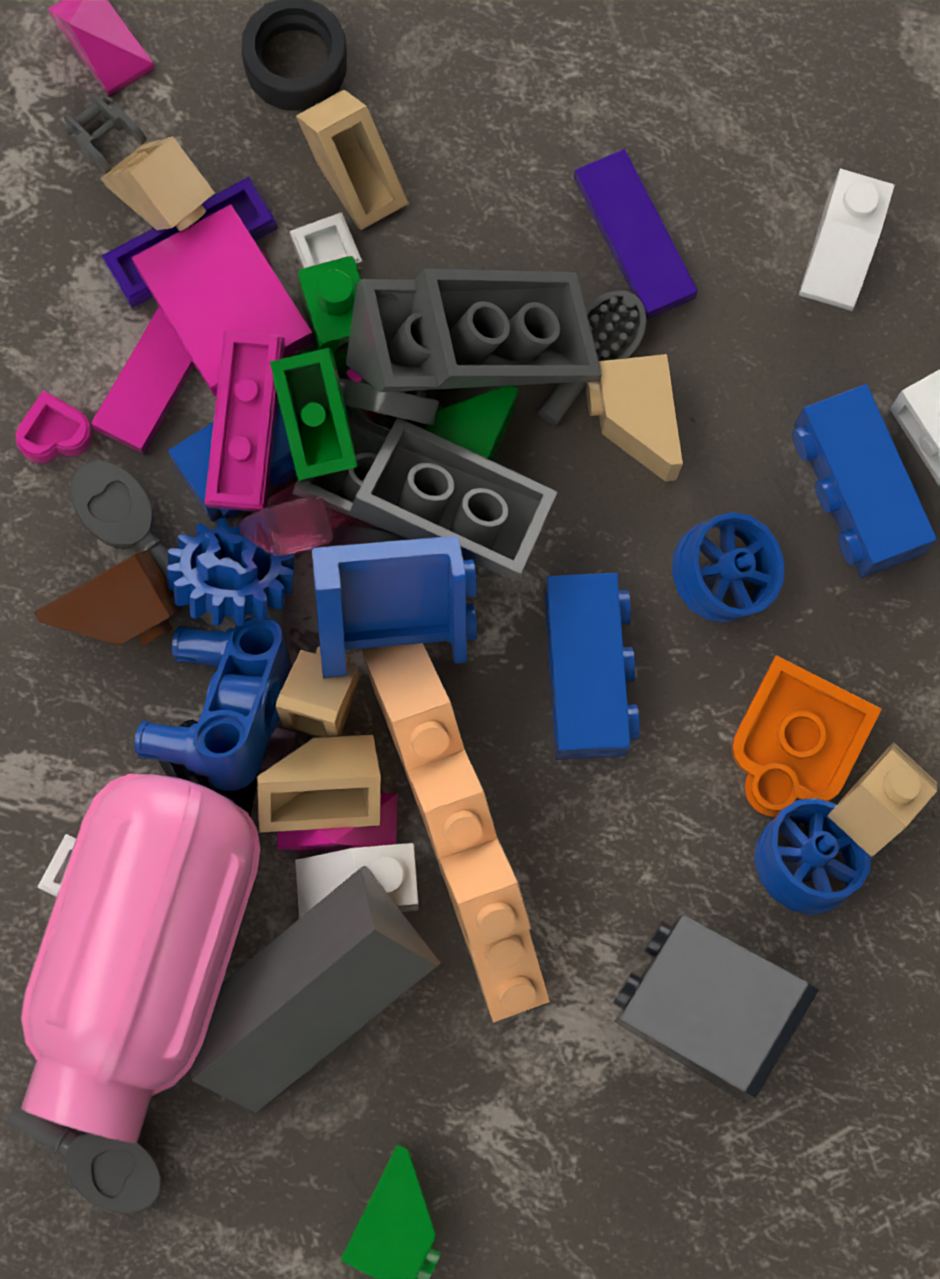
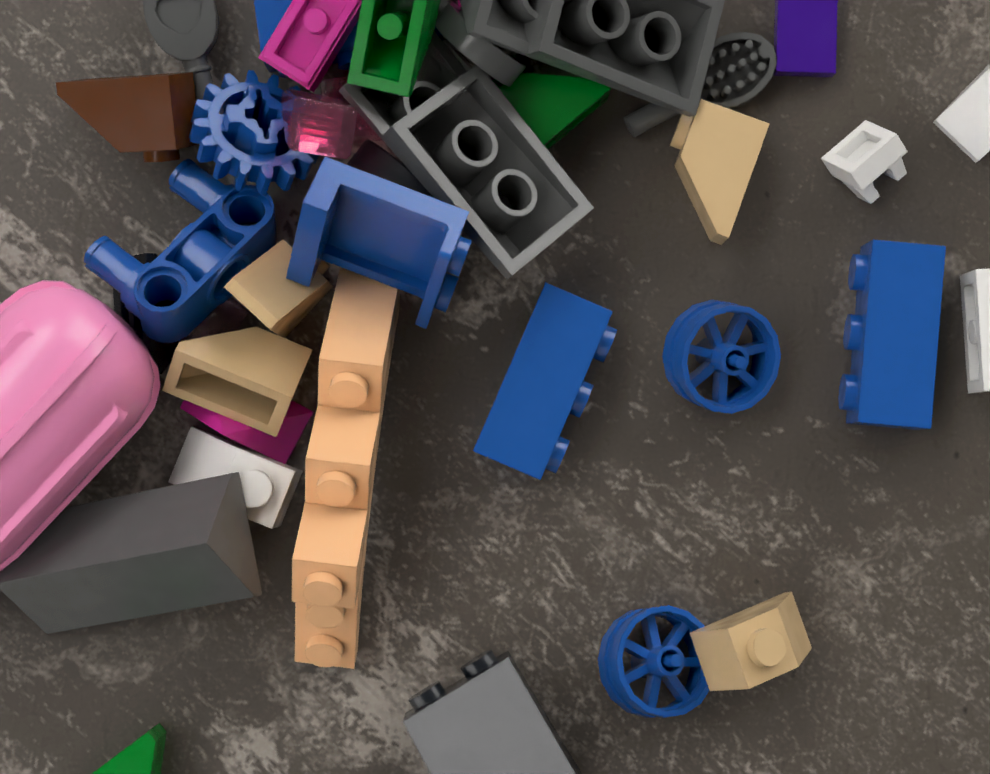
camera: 30 degrees right, 10 degrees up
orange plate [731,655,882,817] -> none
none -> white tile [821,120,908,204]

